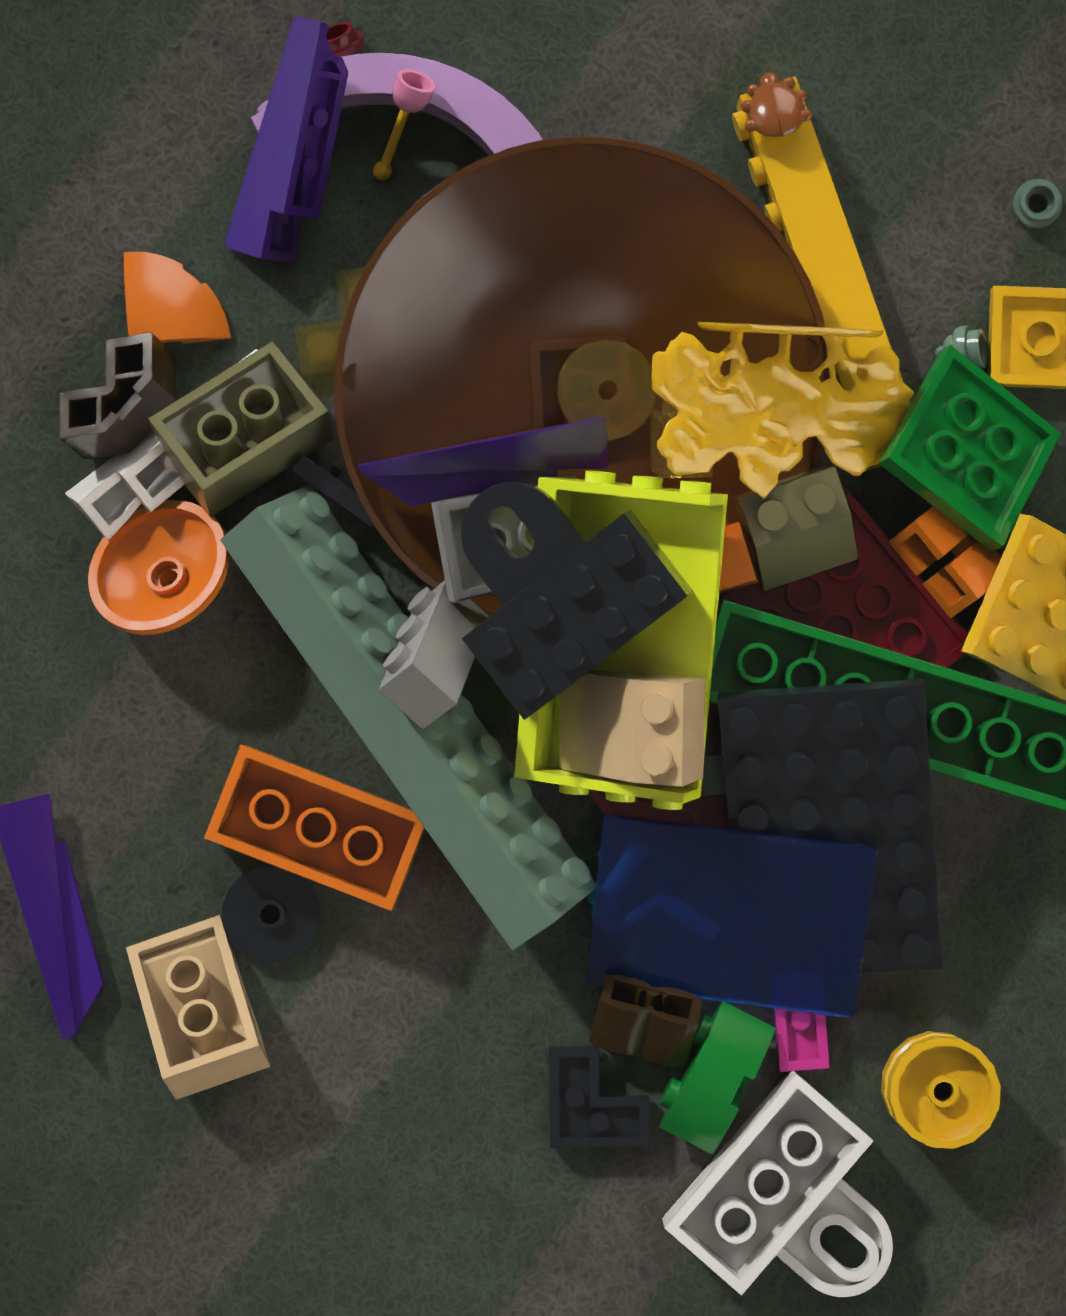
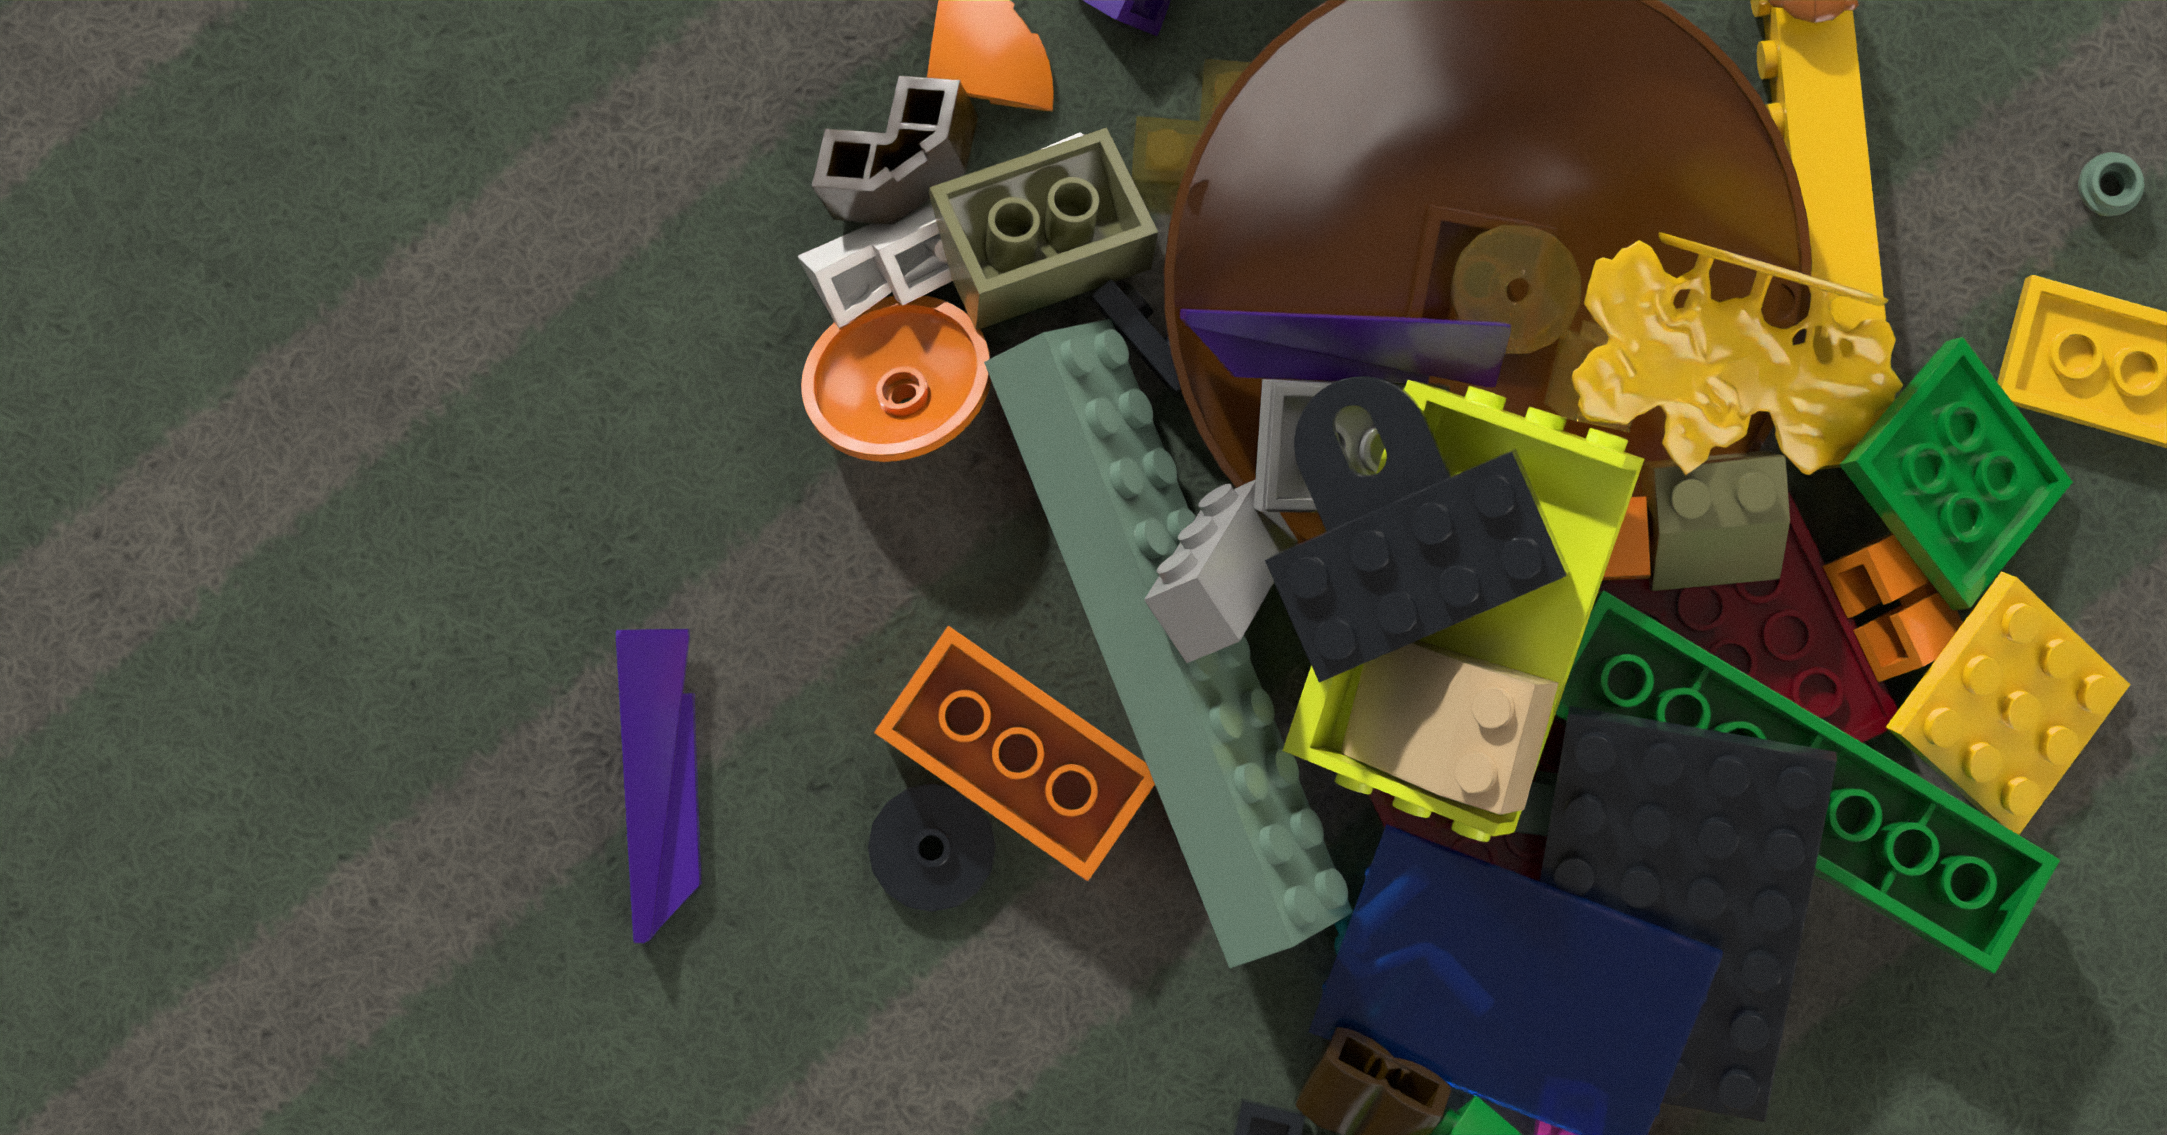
camera: 15 degrees right, 0 degrees up
tan slope [126,915,270,1100] -> none
sand green plate [935,325,988,369] -> none

